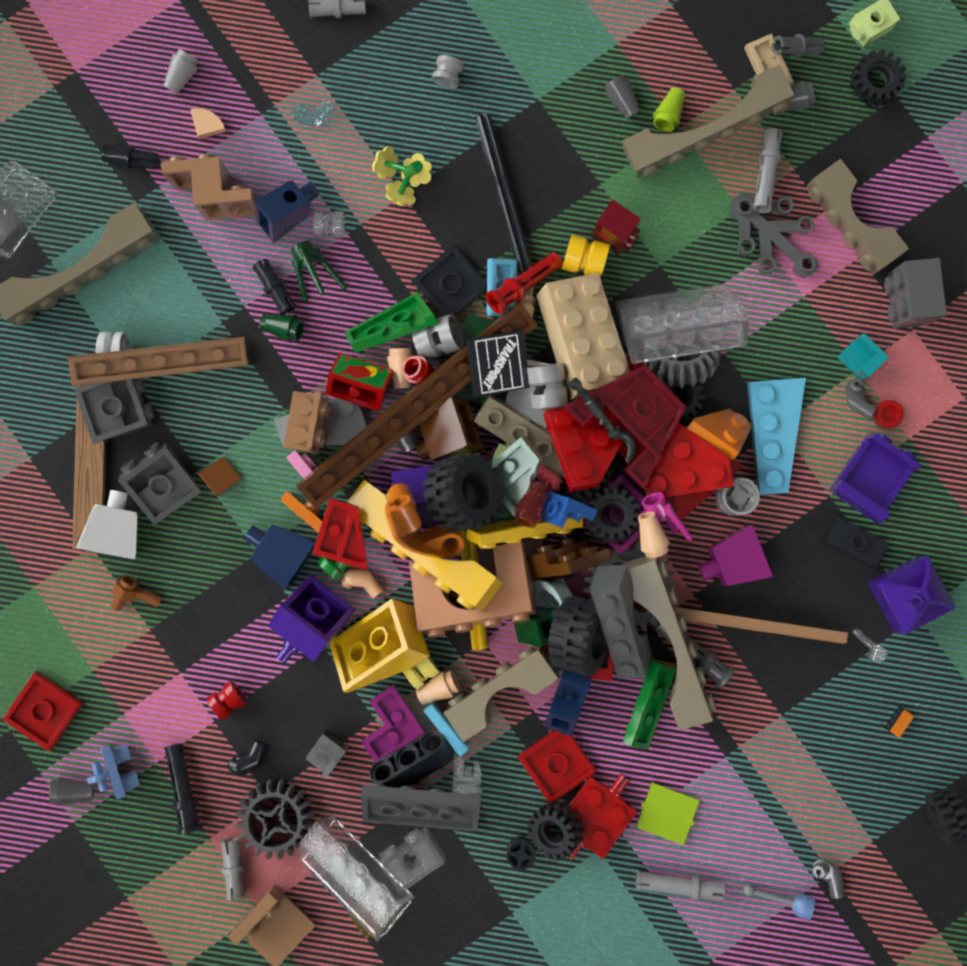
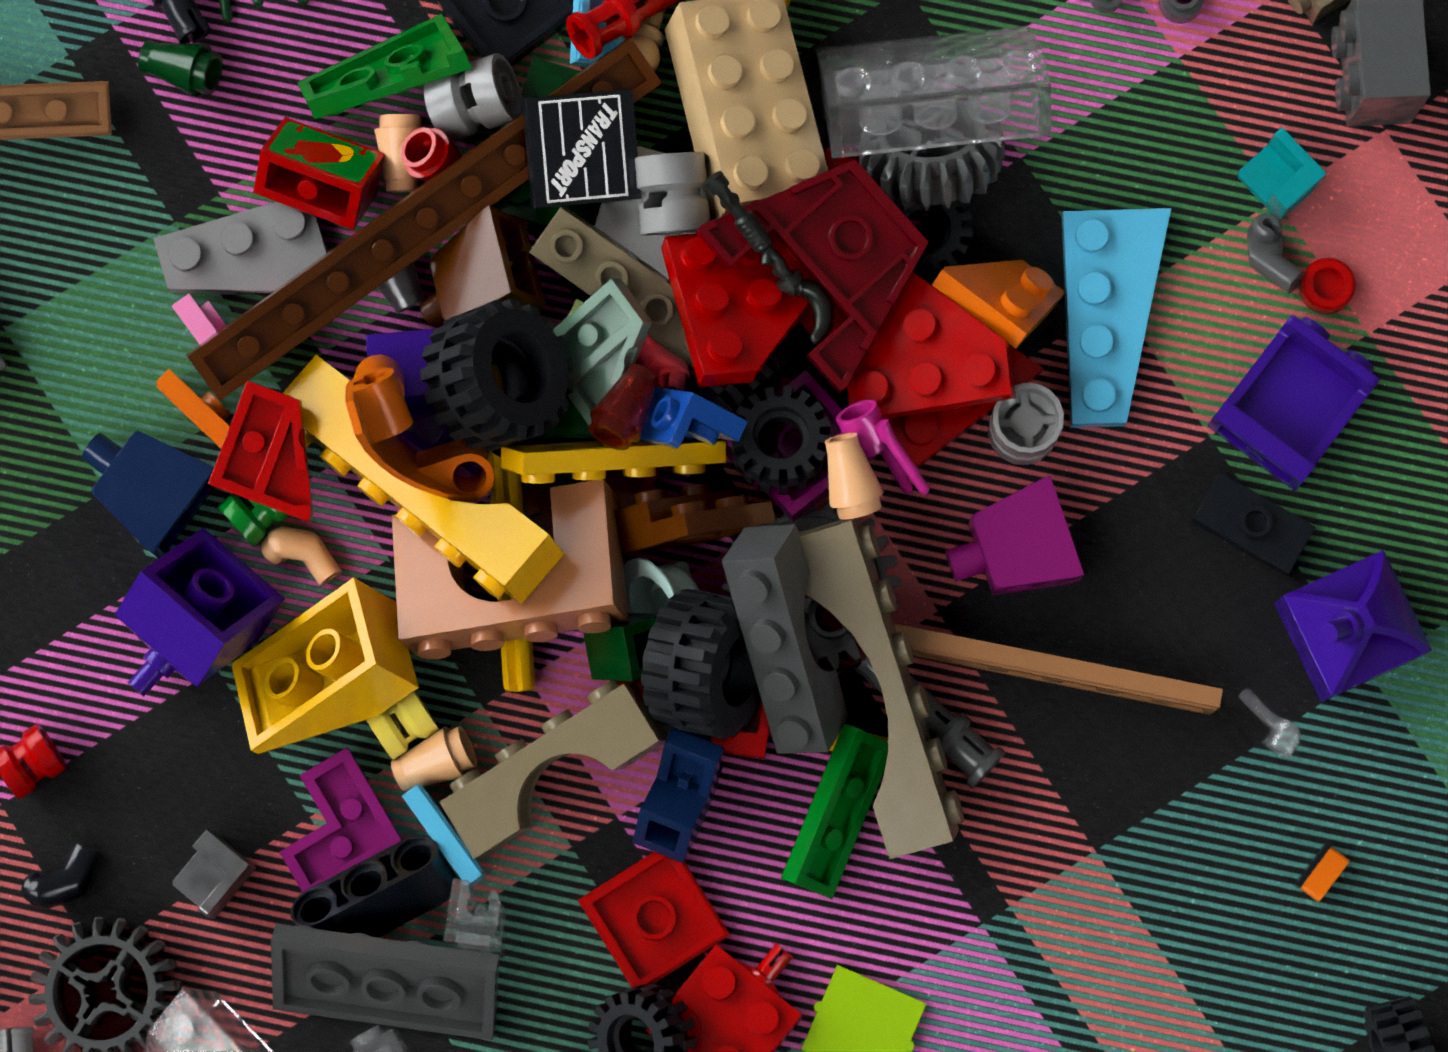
camera: 10 degrees right, 5 degrees down
dark orange slope [199,457,242,496] -> none
medium nougat bracket [283,390,332,454] -> none

